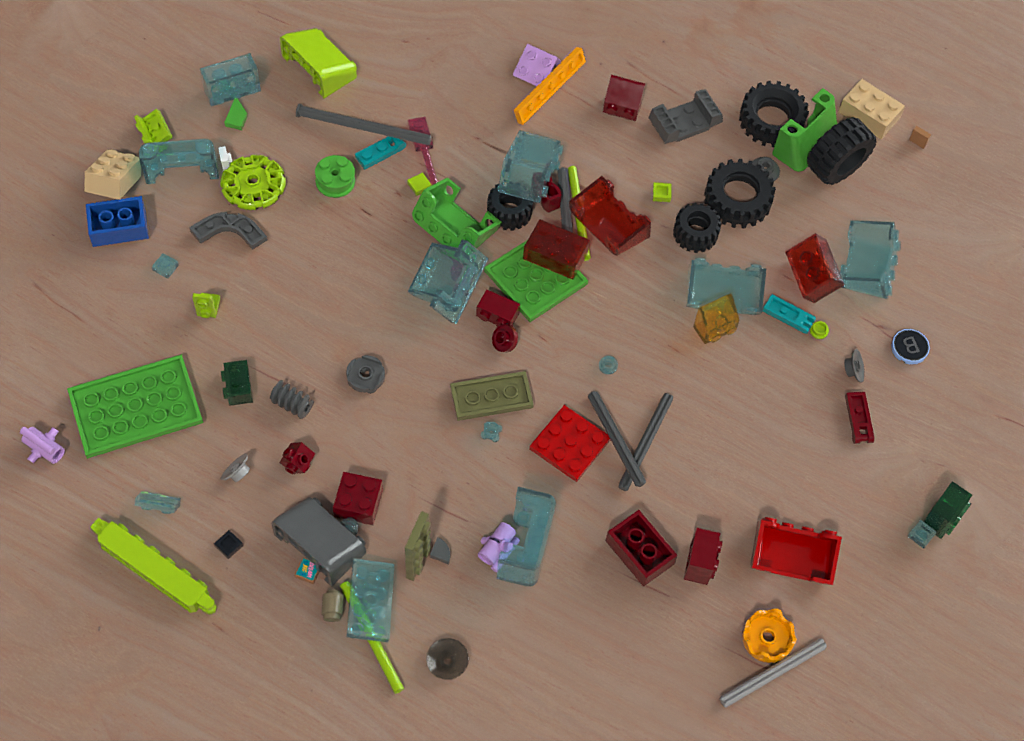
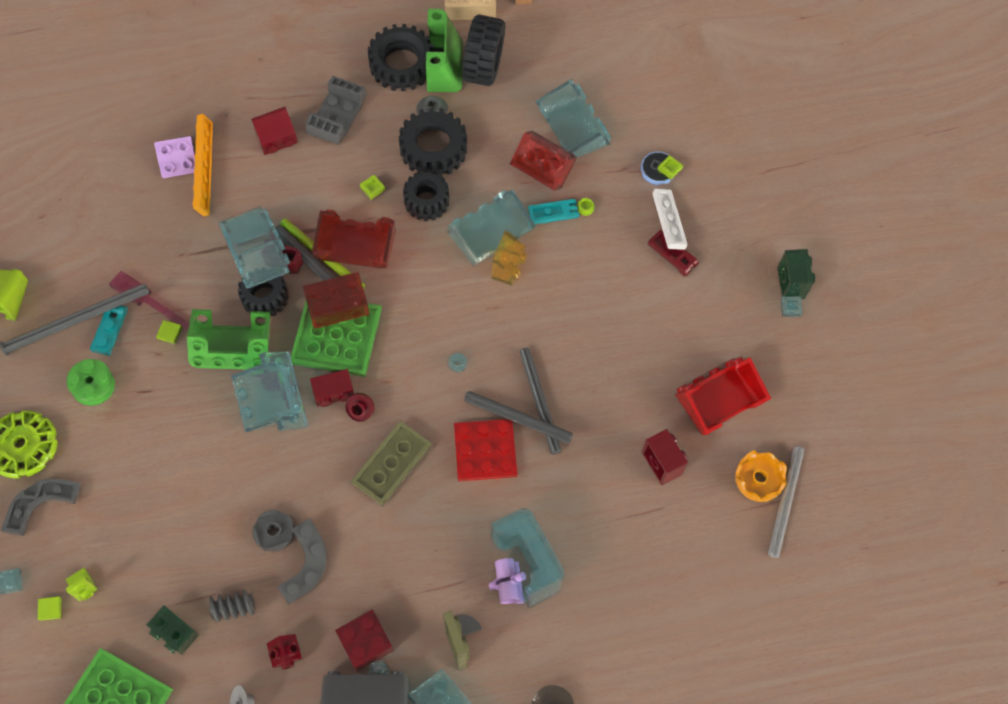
camera: 40 degrees left, 5 degrees up
clear light blue plate [481,422,502,442] -> none
dark red brick [605,510,678,587] -> none
dark grey piece [845,349,864,383] -> none
none -> lime tile [38,597,62,621]
none -> dark grey plate [278,518,327,605]
none -> white plate [652,189,688,249]
none -> lime tile [657,155,683,180]

